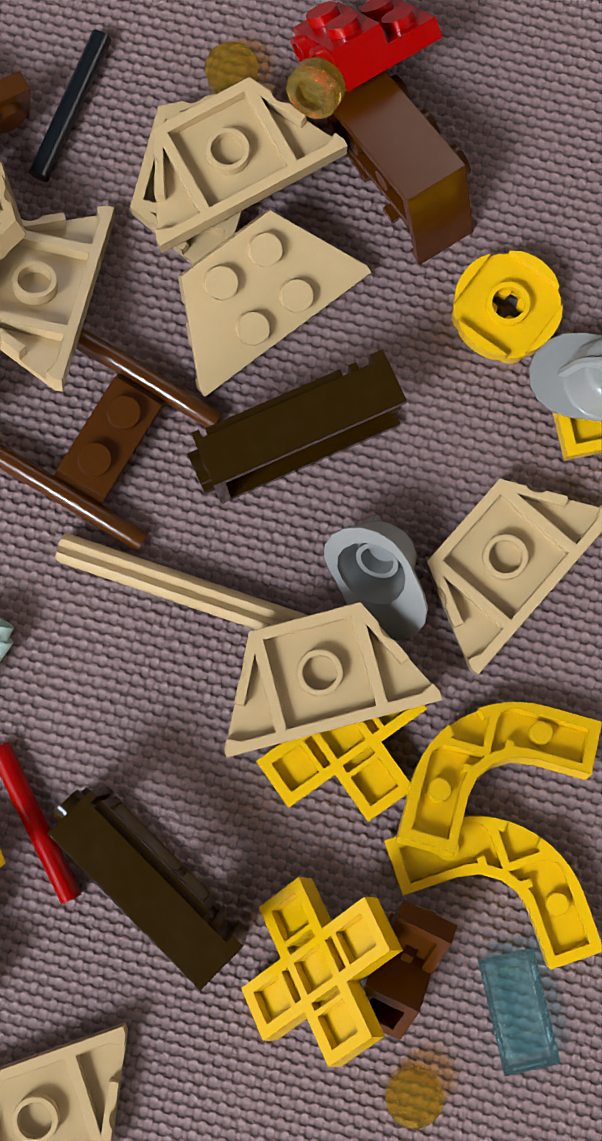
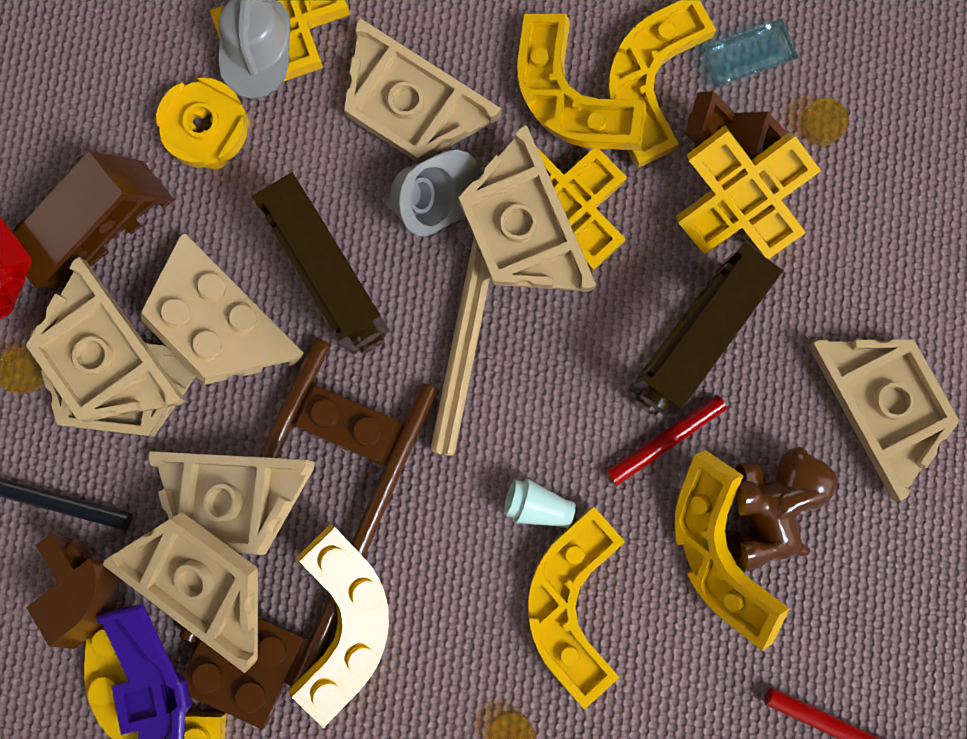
camera: 100 degrees left, 0 degrees up
clear yellow tile [287,57,346,119] -> none

